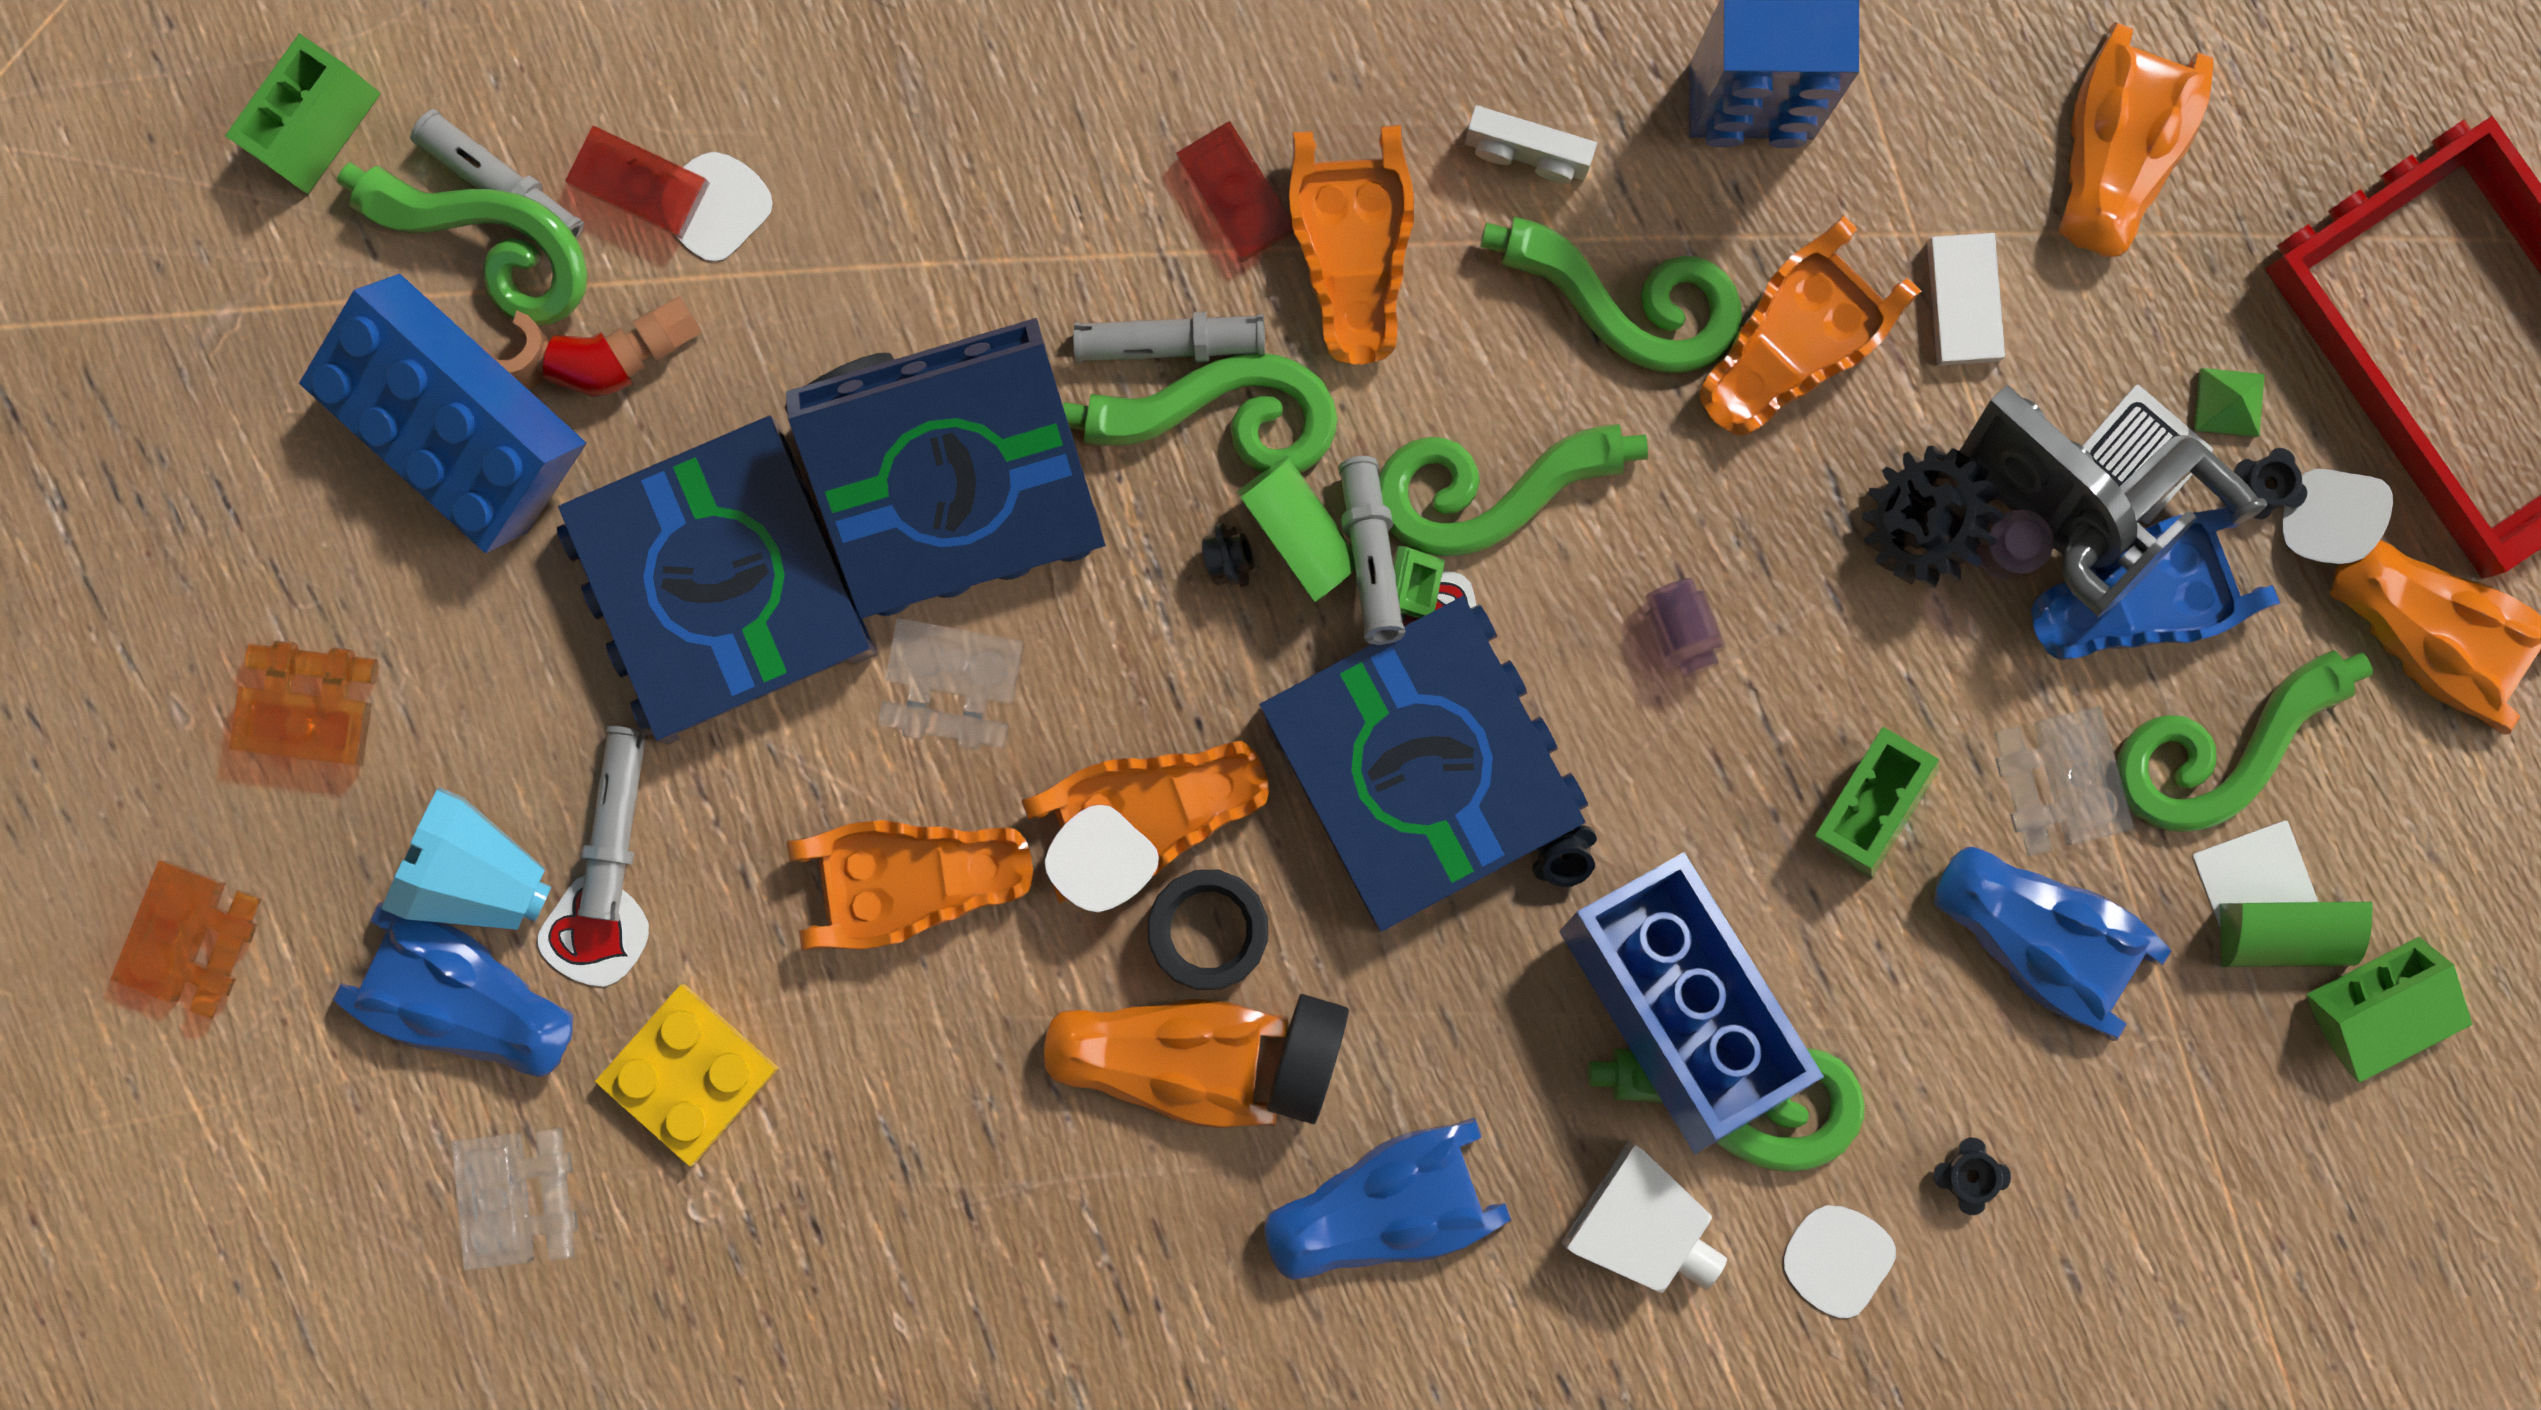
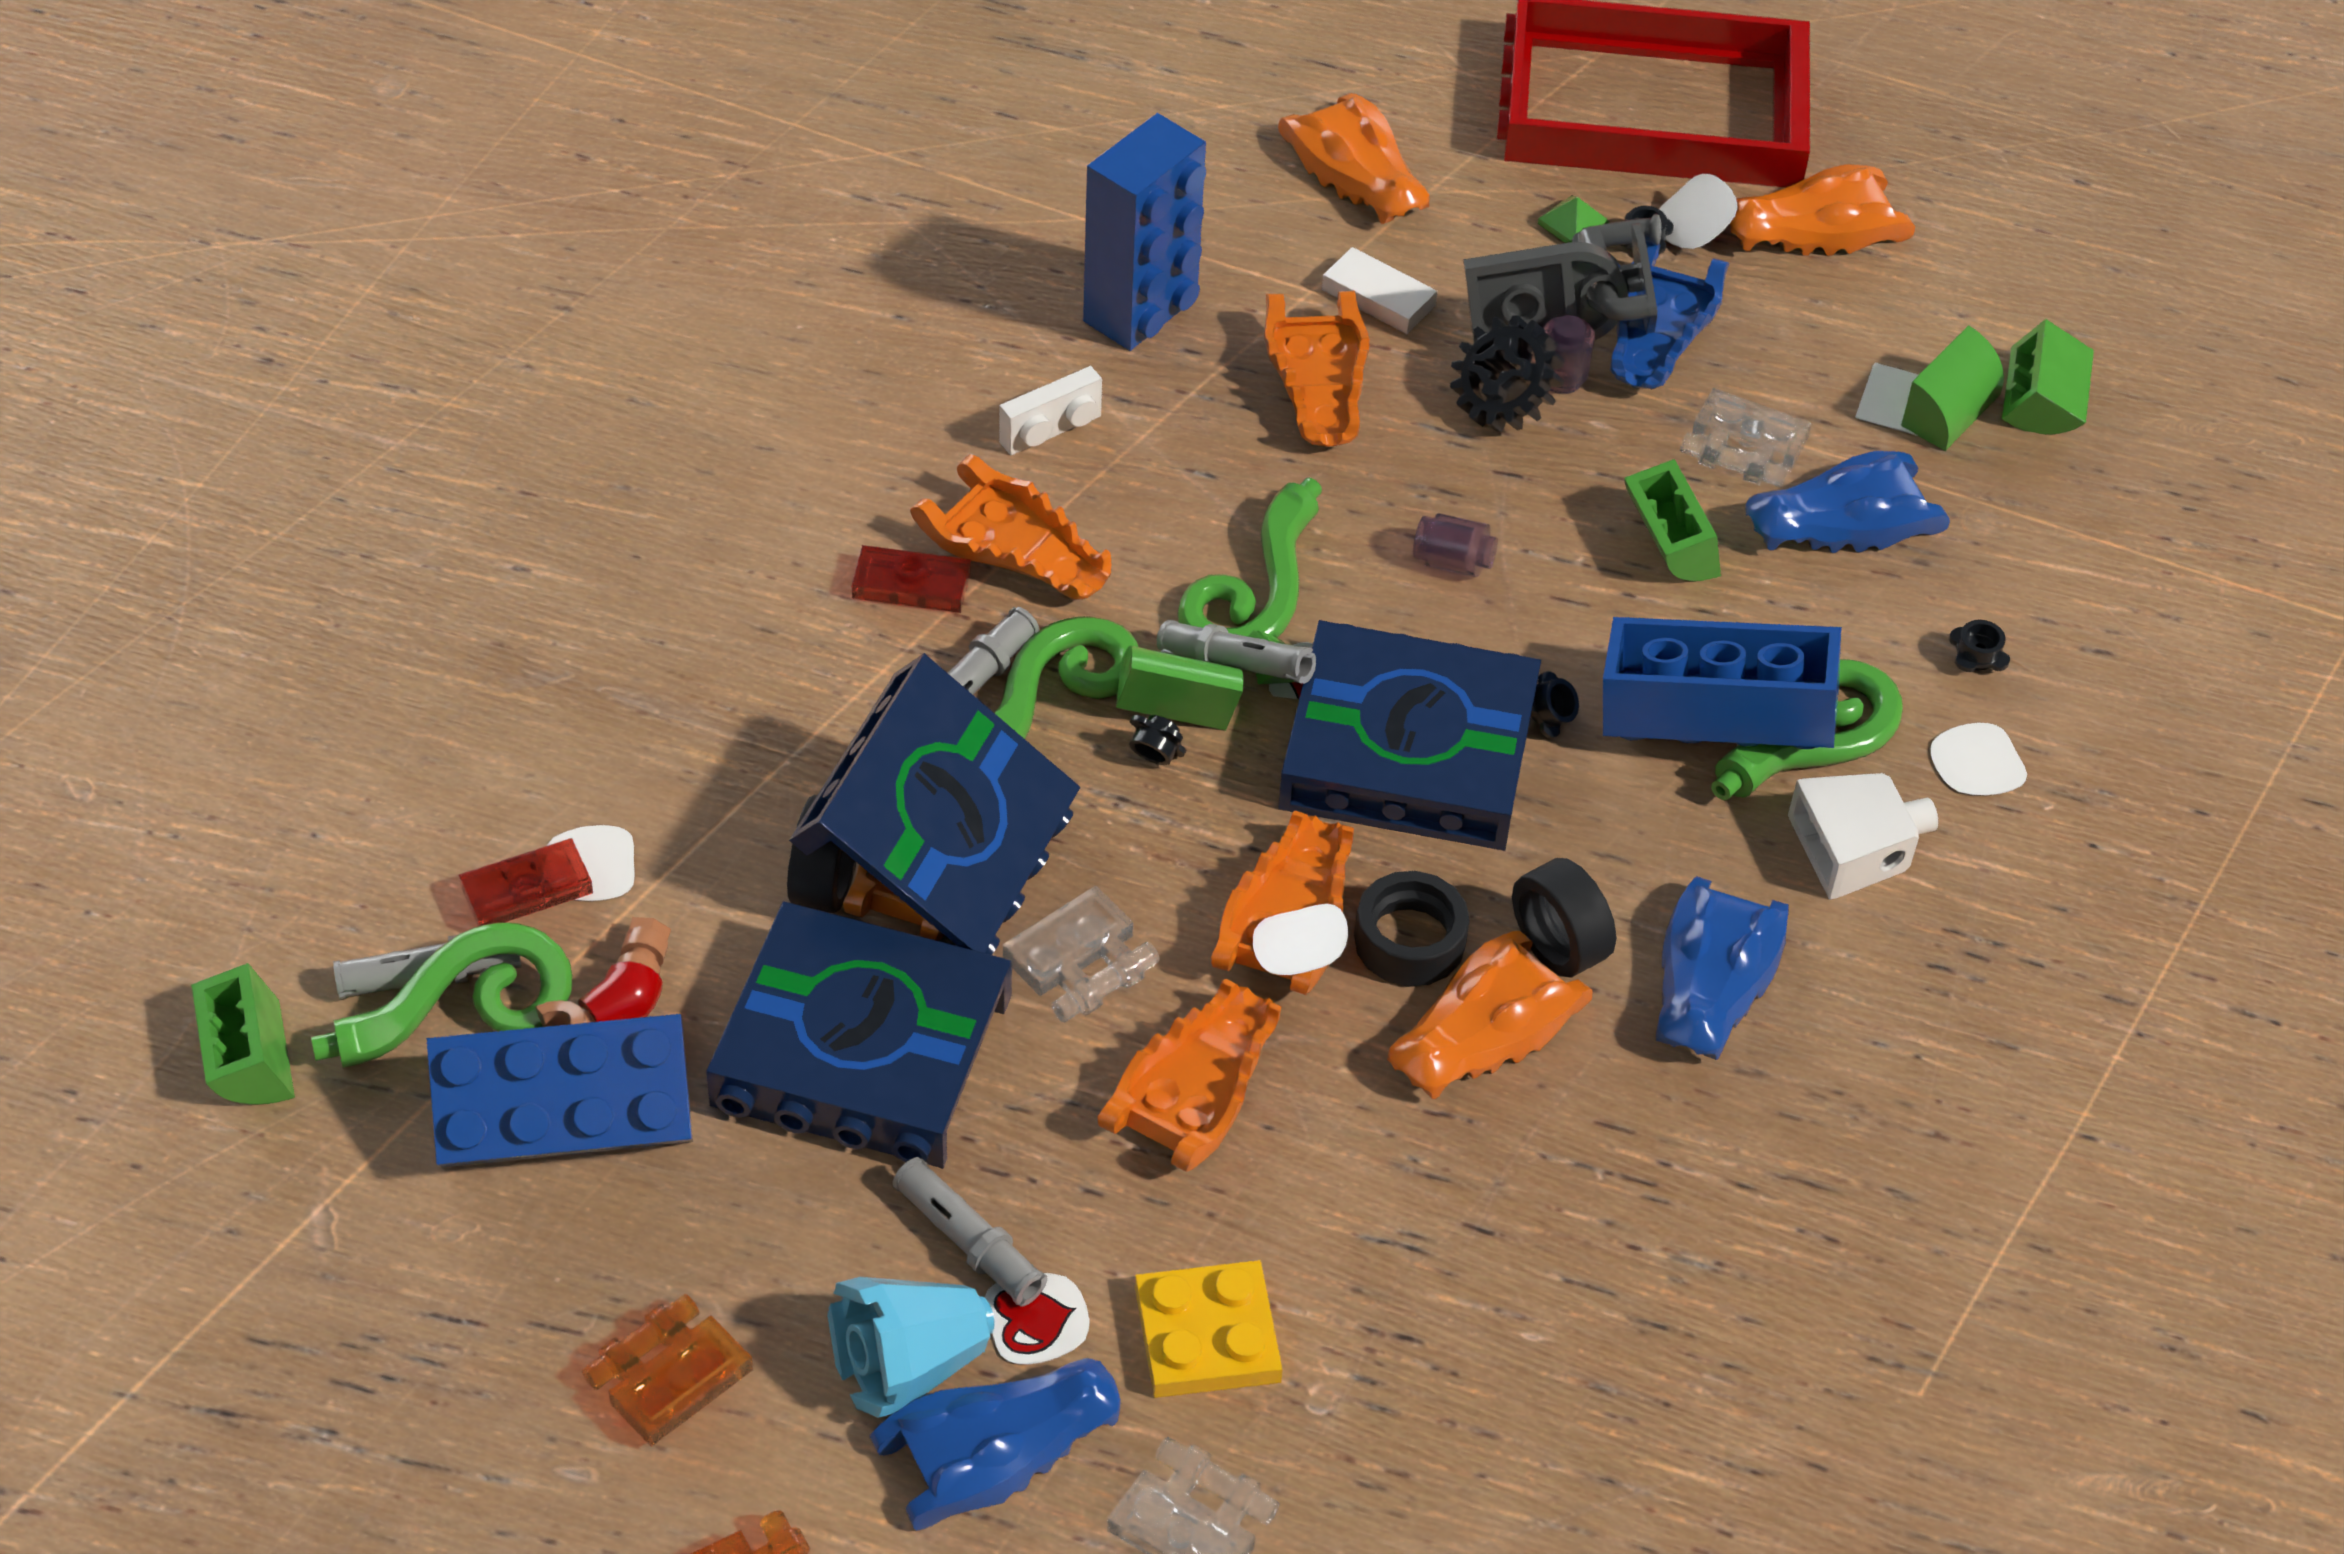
camera: 55 degrees left, 35 degrees down
bright green plant [1480,216,1742,373] -> none
bright green plant [2116,650,2373,832] -> none

